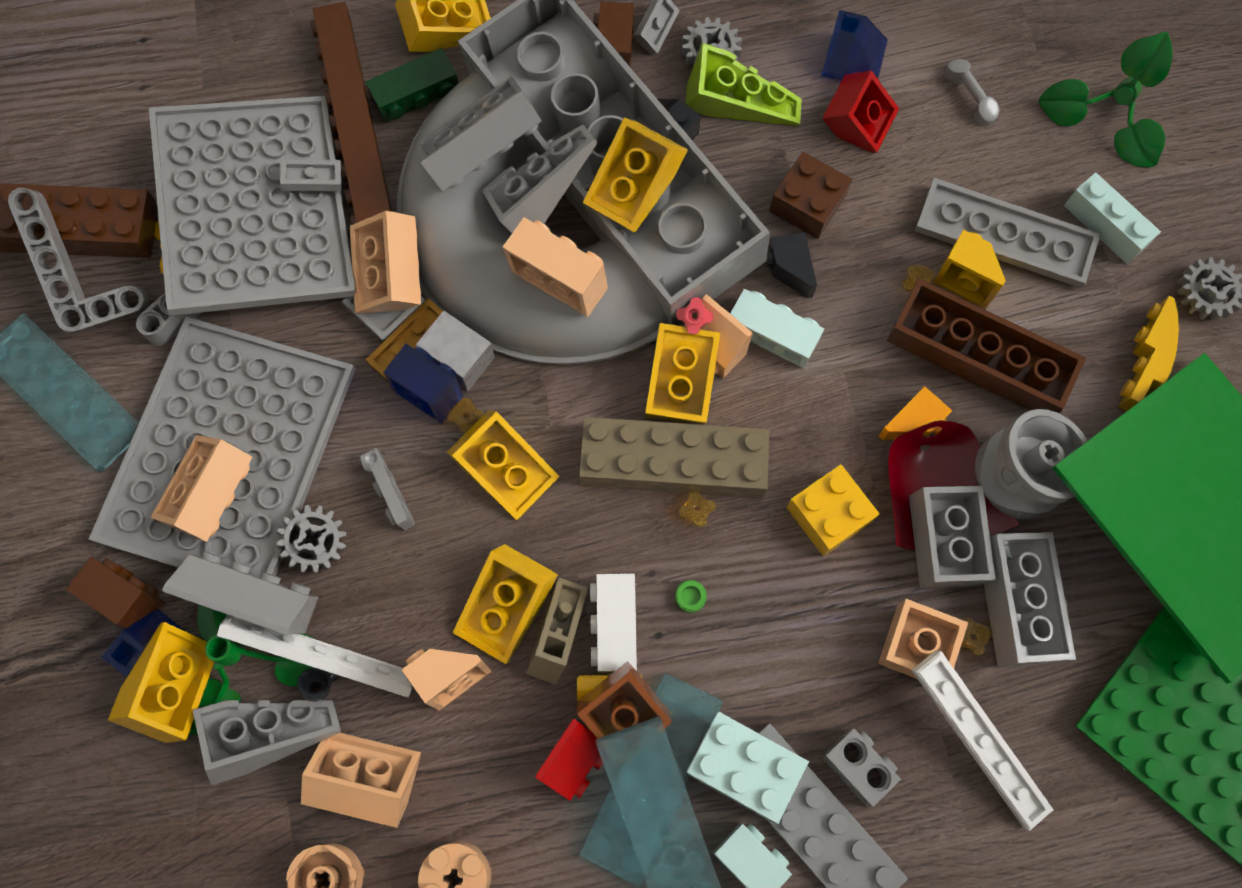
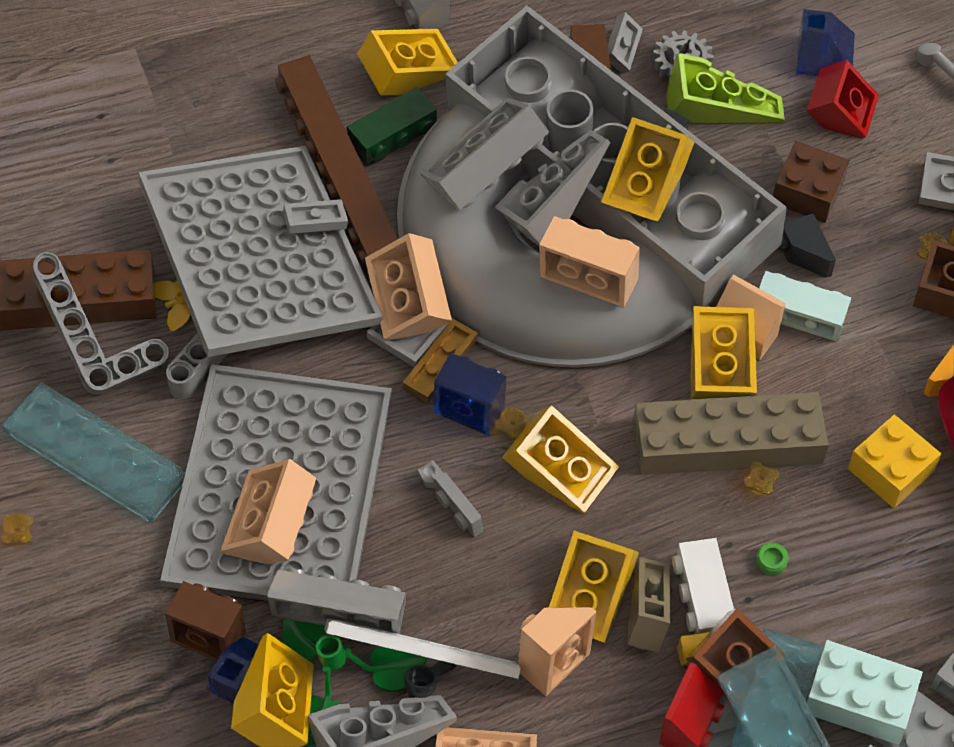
camera: 10 degrees left, 15 degrees down
light grey gear [276,505,346,574] -> none
flat silver piece [416,311,495,391] -> none
coral plate [676,297,713,334] -> none

